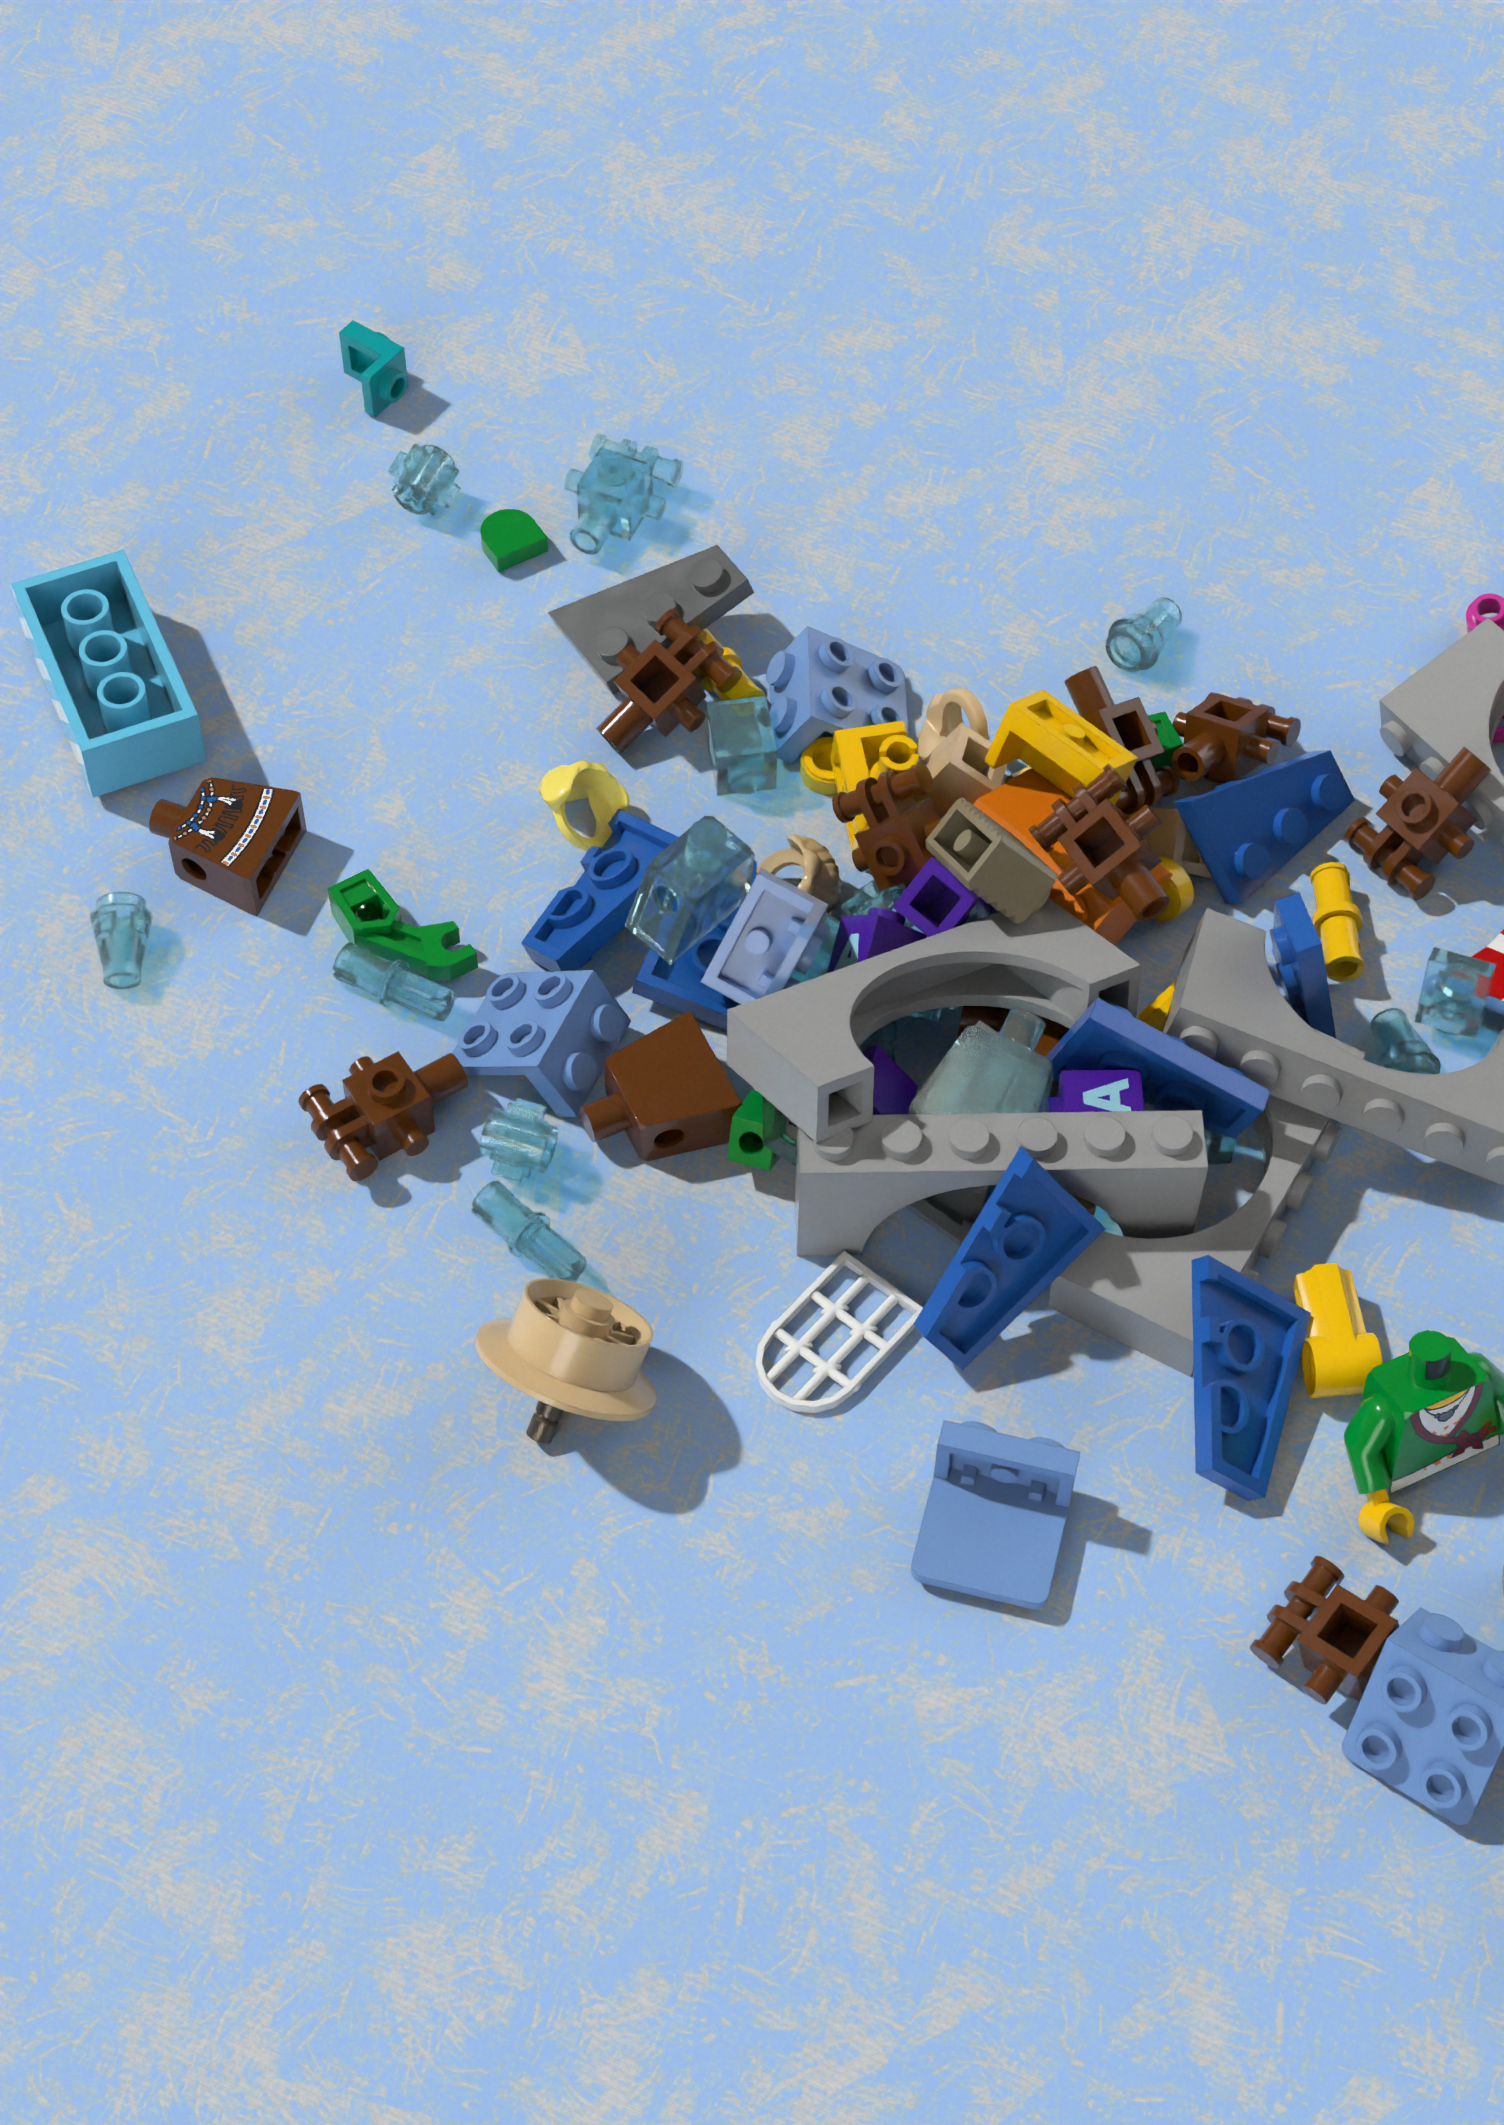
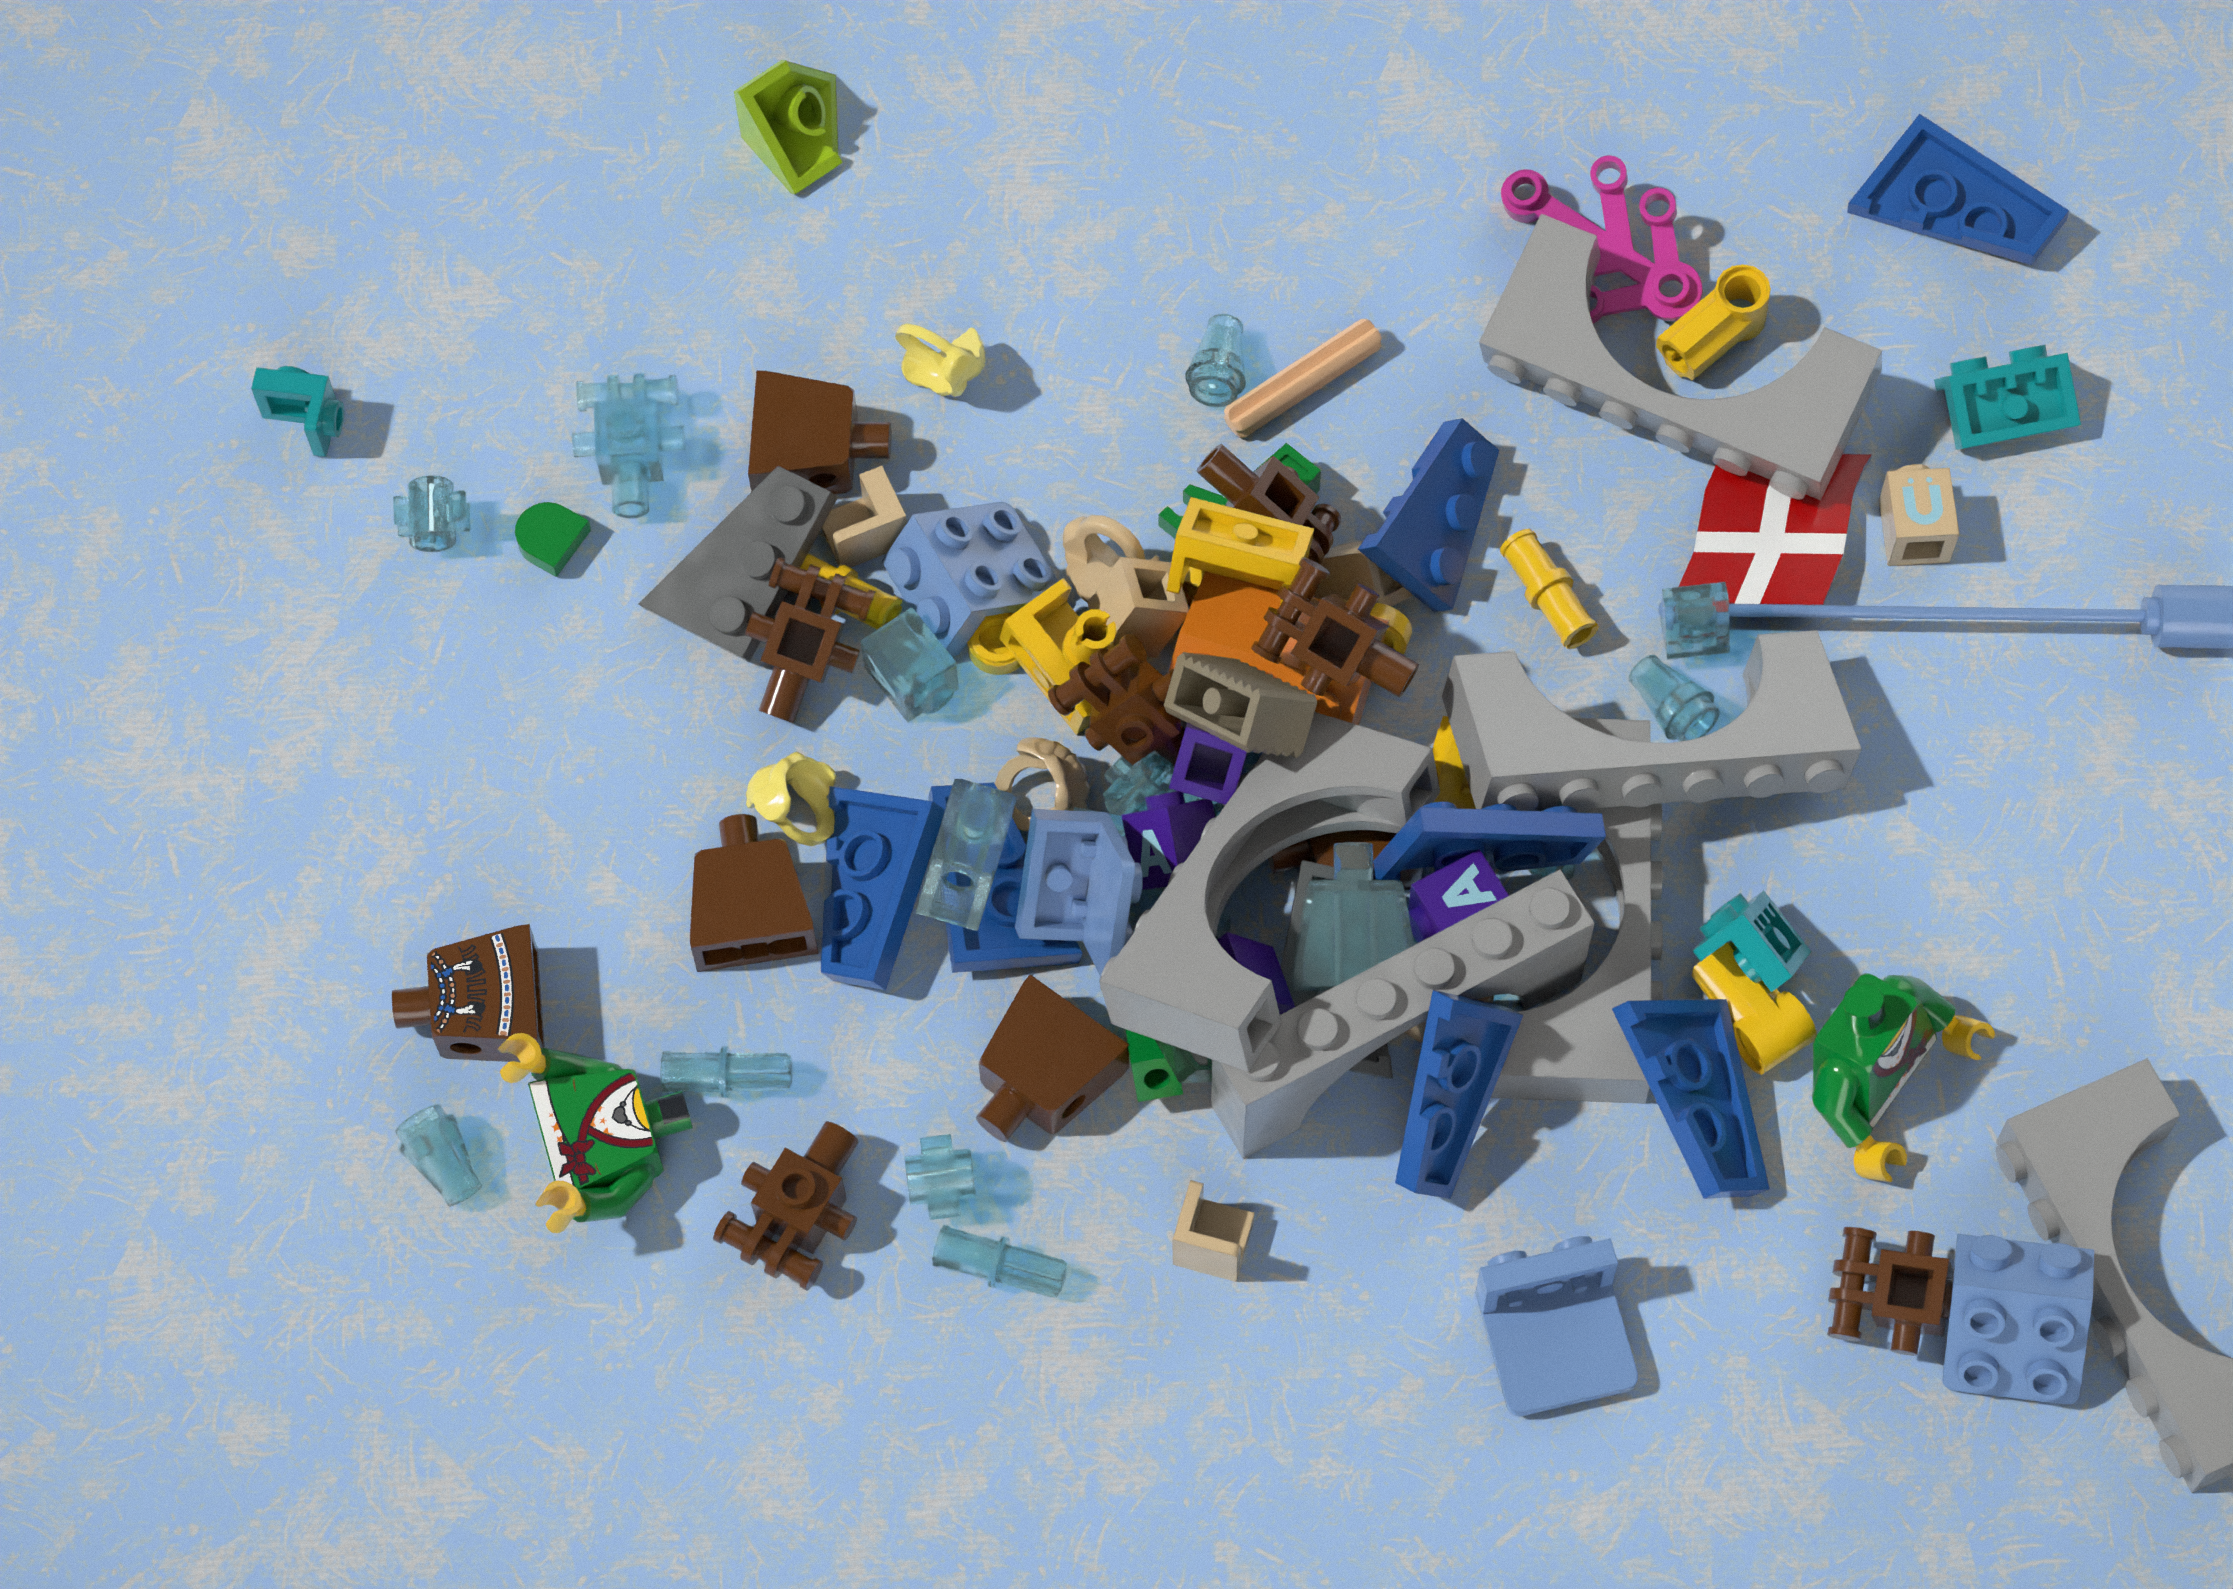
camera: 25 degrees left, 10 degrees up
medium azure brick [11,549,207,798] -> none
green piece [328,868,478,981] -> none
medium blue bracket [452,970,631,1117] -> none
tan piece [475,1278,657,1444] -> none
white window [755,1251,923,1413] -> none
reddish brown piece [1172,692,1301,784] -> none
blue wing [1269,892,1337,1039] -> none
reddish brown piece [1344,747,1492,901] -> none
none -> torso [498,1033,693,1233]
none -> reddish brown torso [690,814,818,972]
none -> lime slope [734,60,843,194]
none -> reddish brown torso [748,370,892,494]
none -> tan panel [821,466,907,568]
none -> light yellow piece [895,323,985,397]
none -> tan panel [1172,1180,1255,1282]
none -> light nougat axle [1224,319,1382,438]
none -> teal bracket [1693,890,1812,992]

